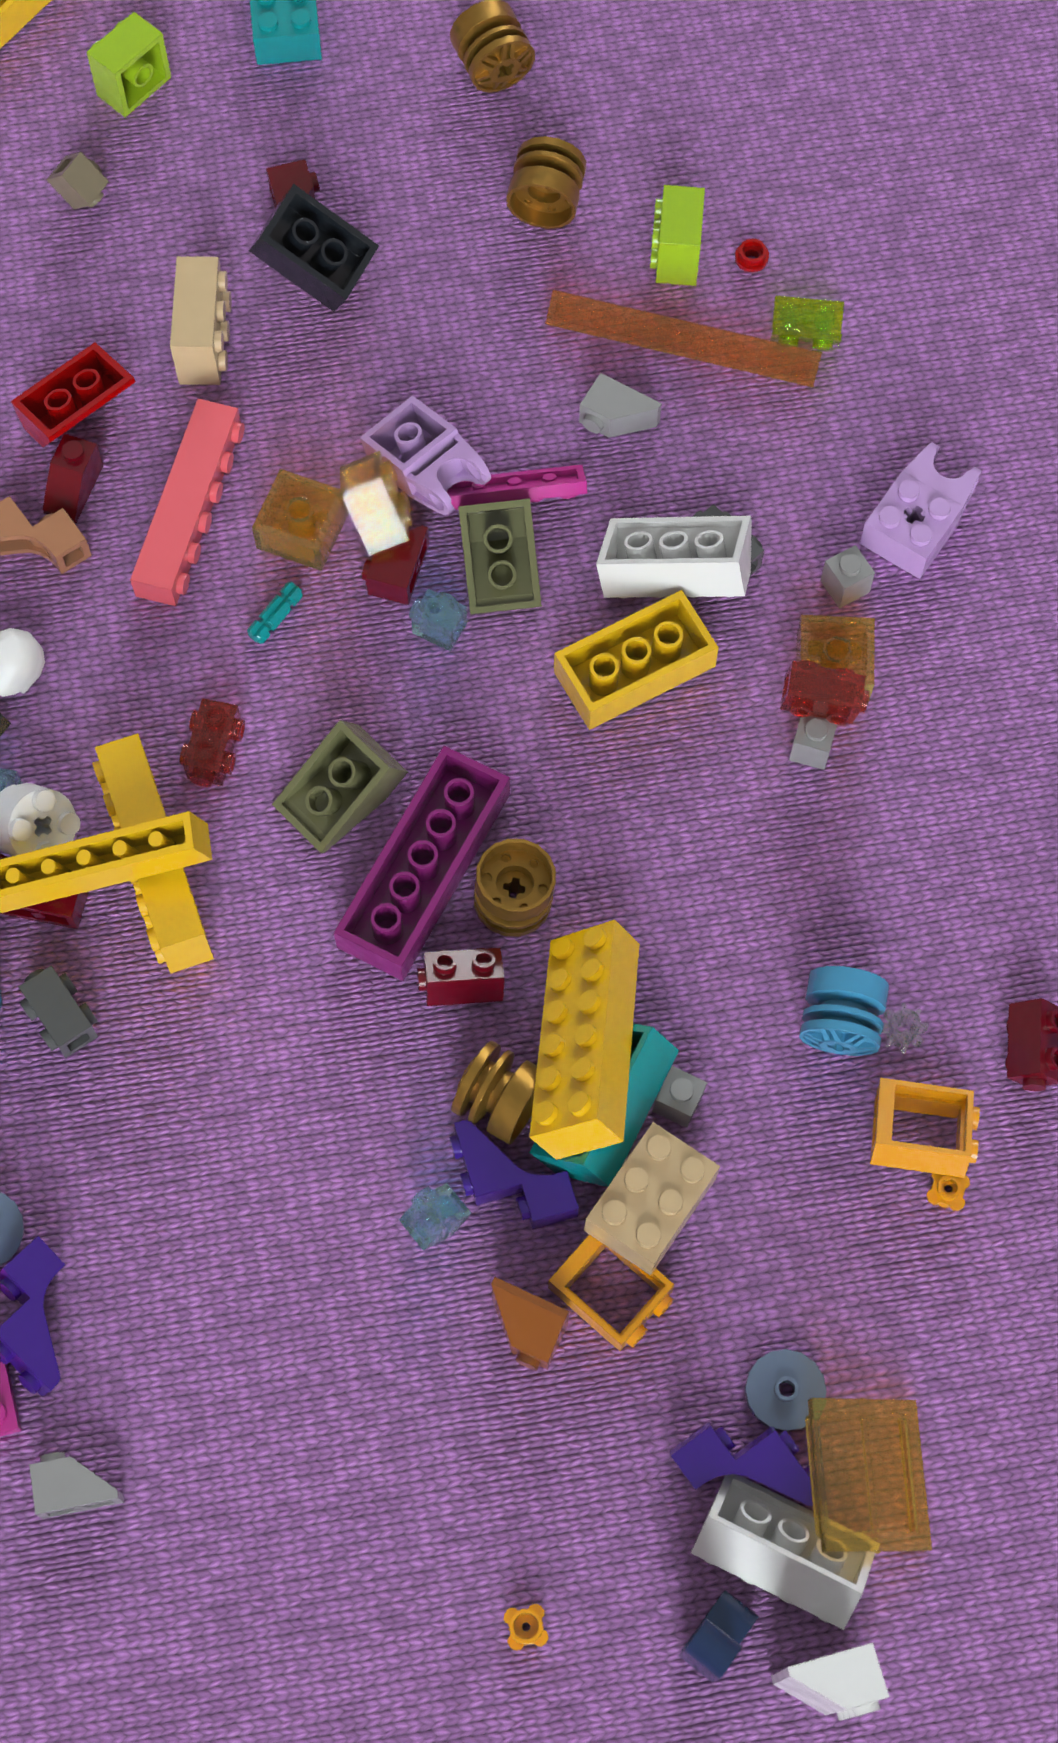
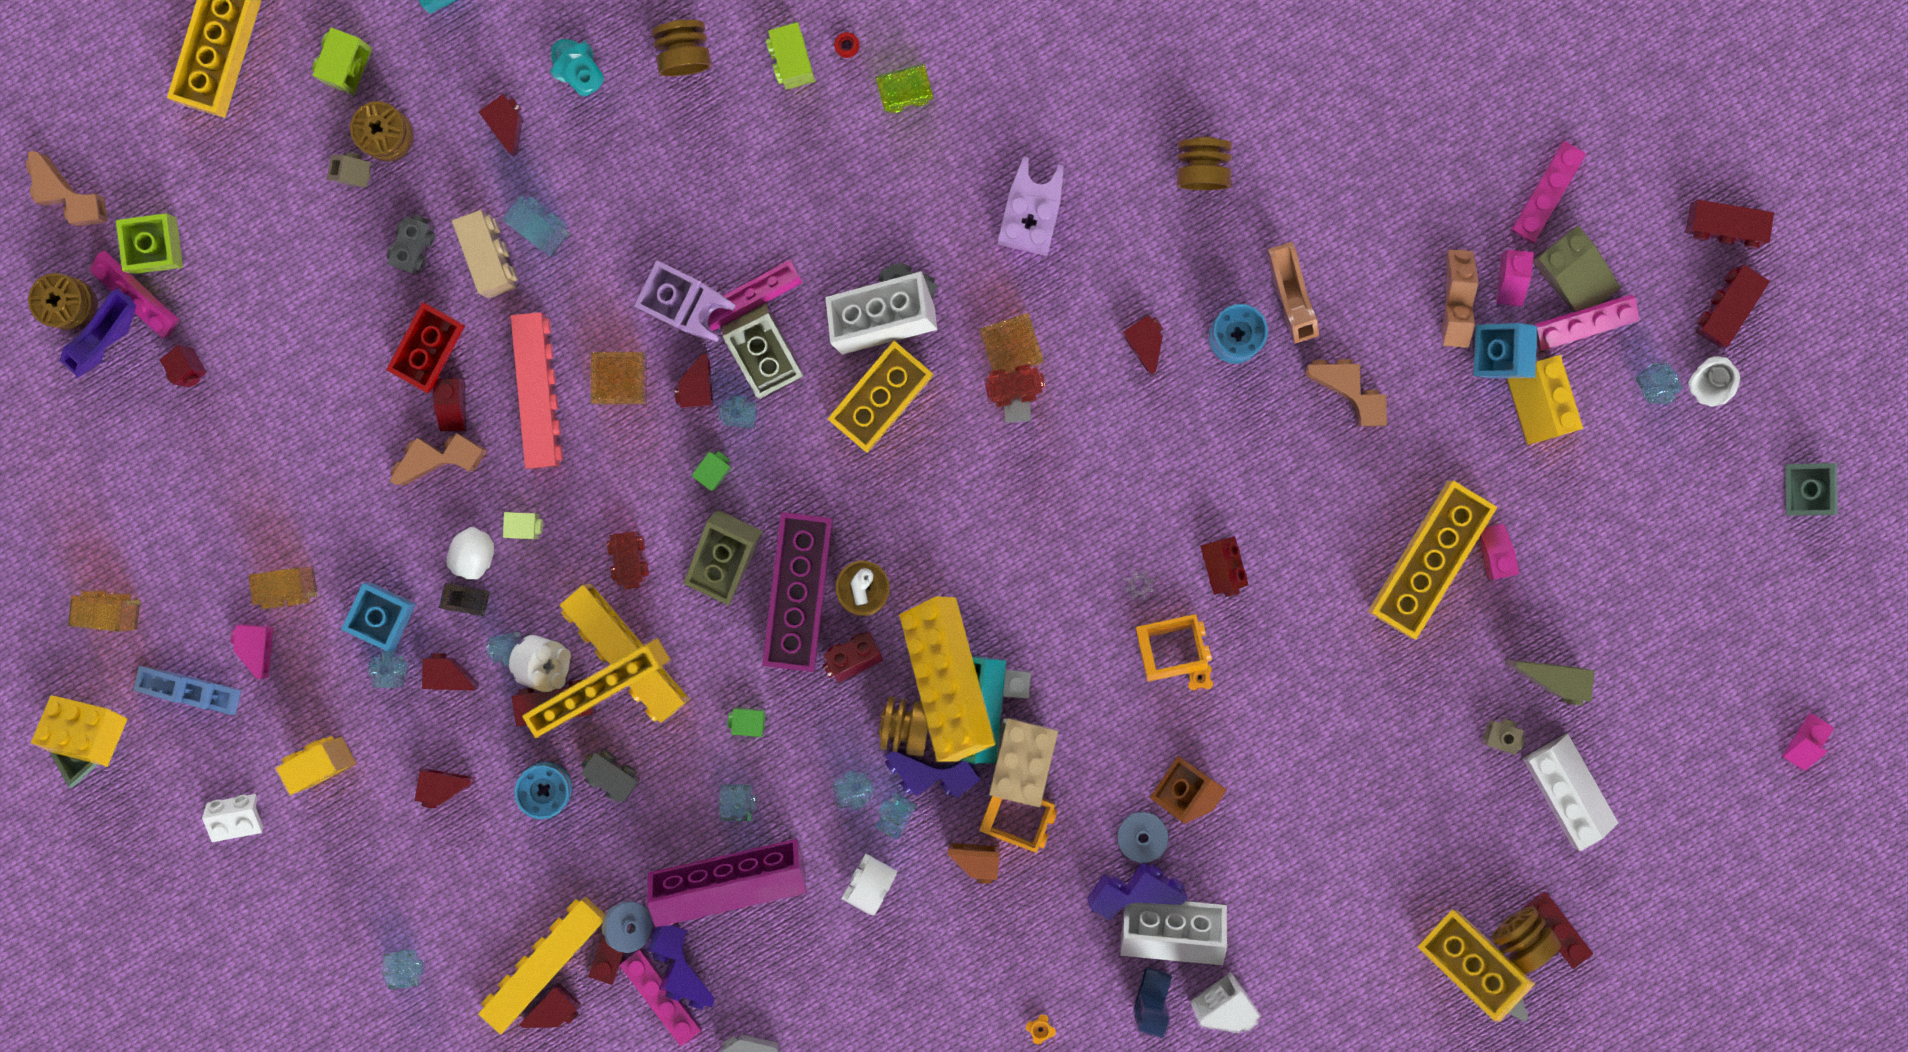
camera: 20 degrees left, 20 degrees up
teal axle [247,582,303,644] -> none
black brick [249,184,379,312] -> none
clear yellow brick [340,451,413,556] -> none
clear orange plate [545,289,822,387] -> none
light grey slope [579,373,662,438] -> none
dark azure wheel [799,966,889,1056] -> none
clear yellow piece [805,1398,932,1554] -> none
light grey brick [820,545,875,609] -> none
none -> pearl gold wheel [350,101,414,162]
none -> dark grey brick [387,214,435,275]
none -> clear light blue brick [502,195,570,257]
none -> yellowish green brick [503,512,543,539]
none -> teal head [549,39,604,97]
none -> magenta brick [647,838,807,927]
none -> bright green brick [691,451,733,492]
none -> clear light blue brick [719,784,757,821]
none -> bright green brick [727,707,766,737]
none -> clear light blue brick [832,771,874,810]
none -> white brick [841,854,897,916]
none -> white arm [851,569,873,605]
none -> dark red slope [1122,315,1163,376]
none -> dark orange slope [1149,756,1227,824]

